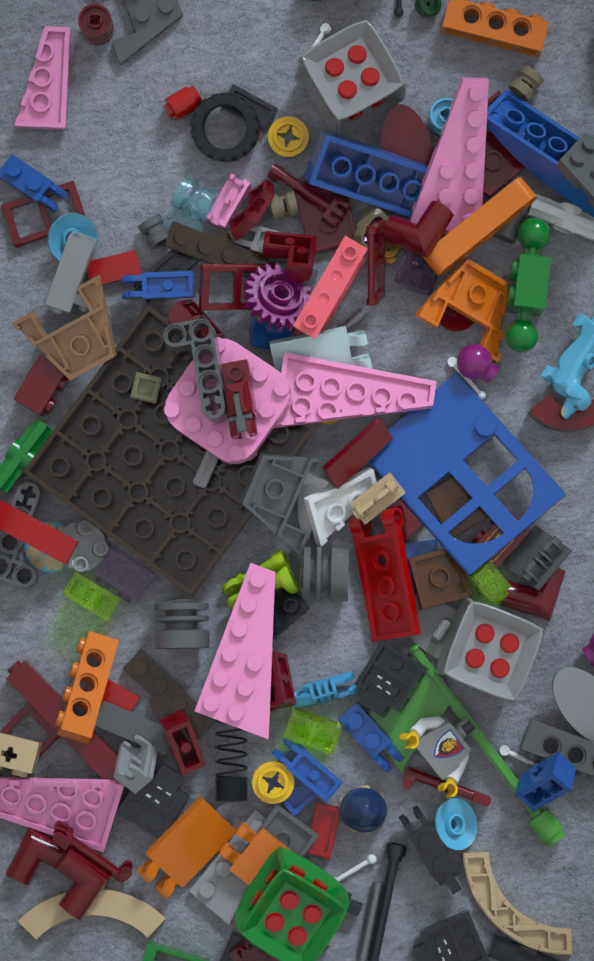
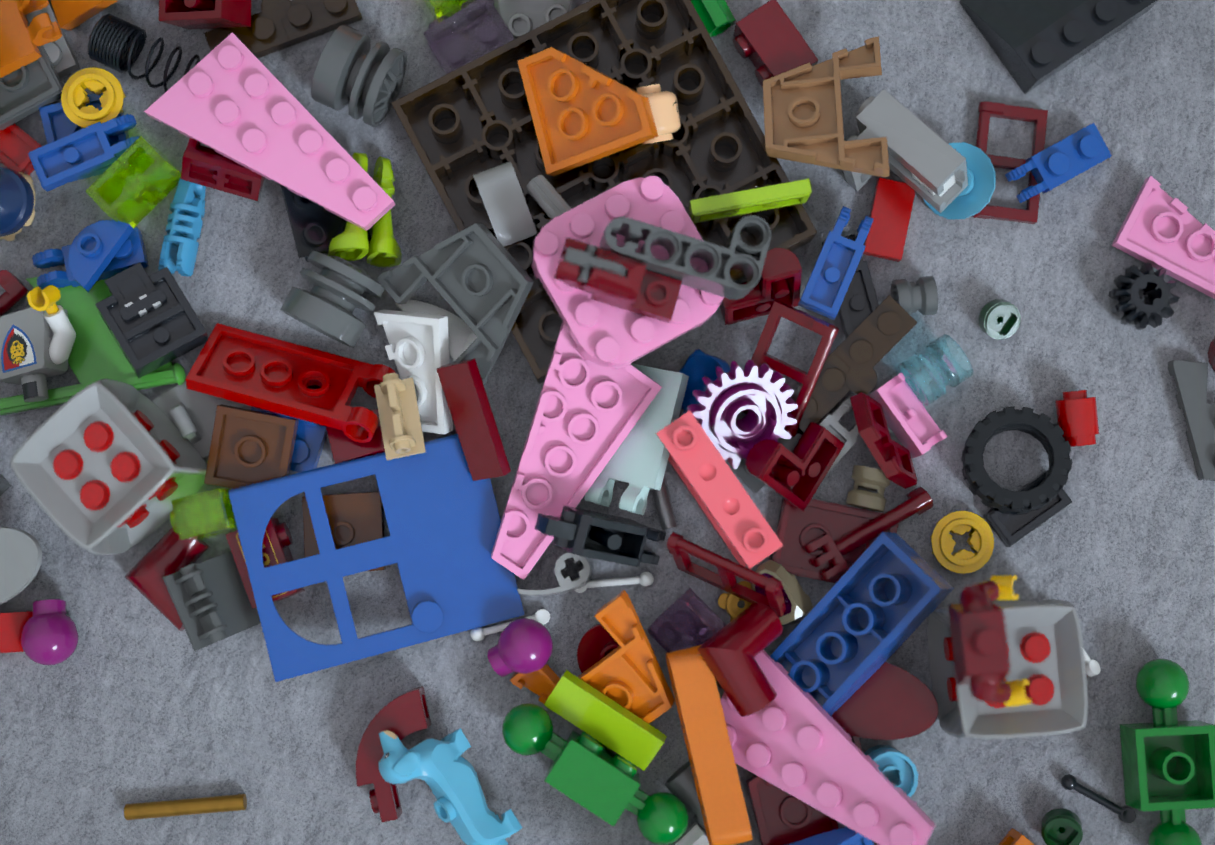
camera: 110 degrees right, 0 degrees up
olive tile [130,372,162,404] -> none
none -> blue plate [68,220,134,292]
none -> light grey panel [473,161,537,247]
none -> light grey panel [516,552,592,596]
none -> orange plate [517,47,658,176]
none -> black hinge [535,505,666,567]
none -> lime tile [544,670,667,771]
none -> white hinge [574,571,654,593]
none -> light nougat head [636,84,681,145]
none -> lime tile [688,179,812,223]
none -> dark red torso [948,575,1032,707]
none -> tile [979,299,1021,340]
none -> black gear [1108,263,1180,330]

